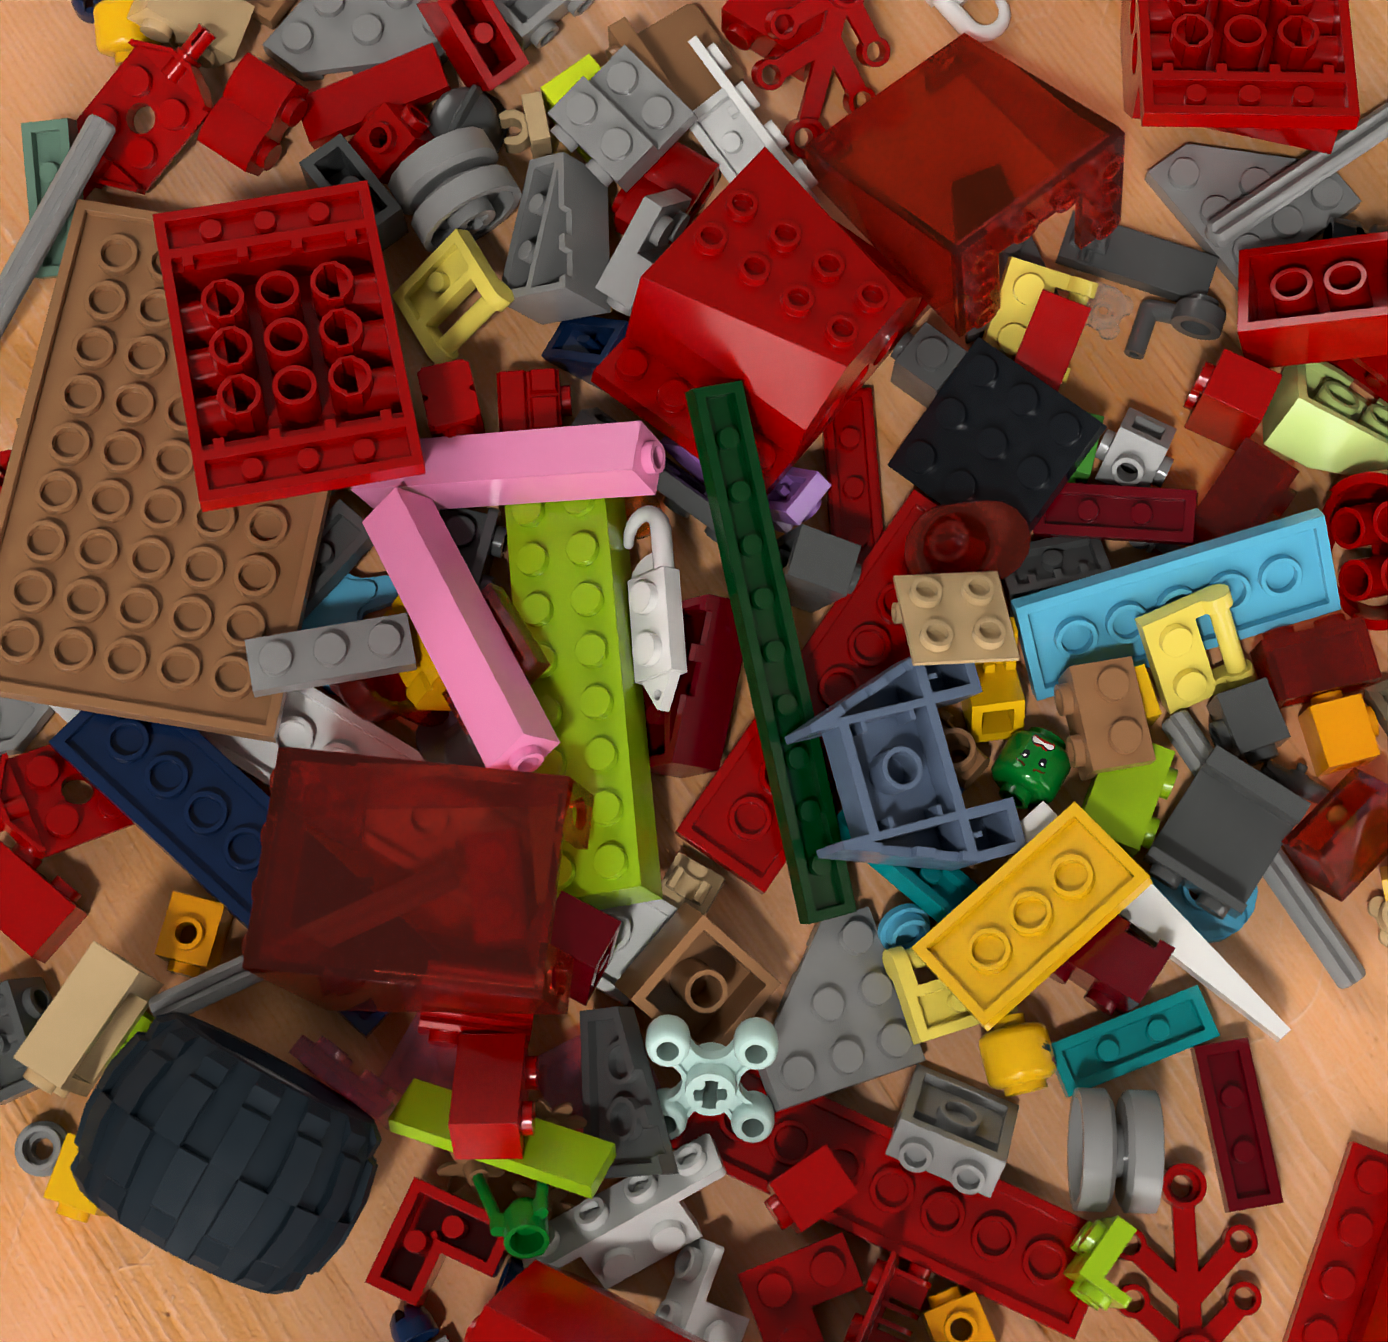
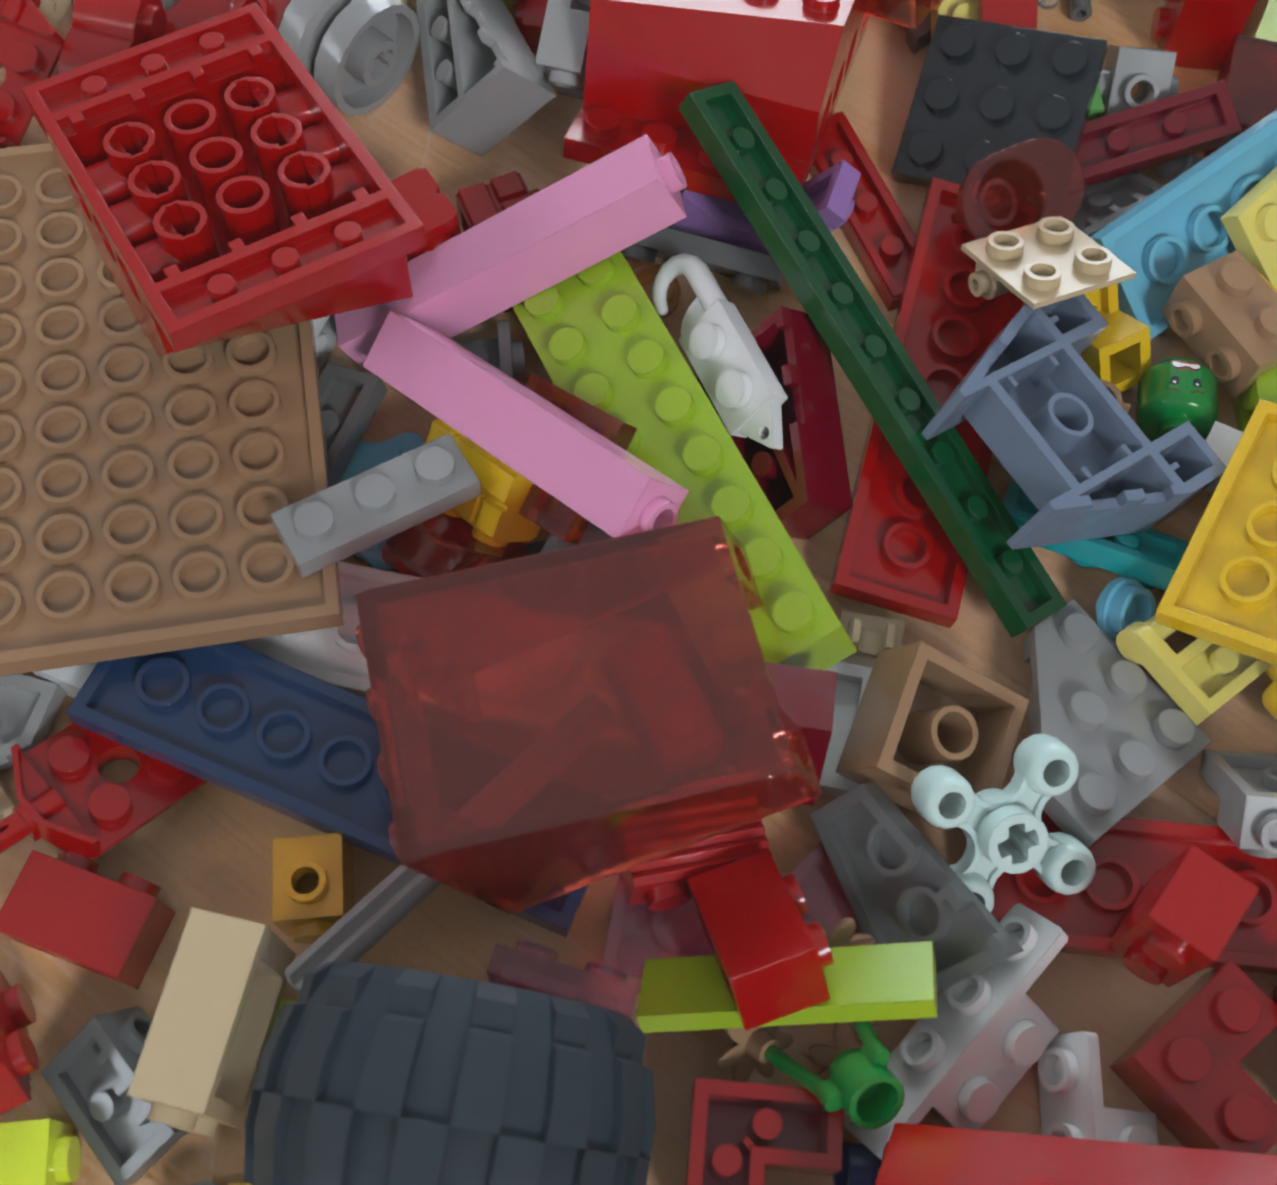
camera: 20 degrees left, 10 degrees down
light yellow plate [392,228,514,364] -> none
dark blue slope [541,316,629,392] -> none
dark grey brick [776,524,861,613] -> none
dark grey brick [890,322,968,408] -> none

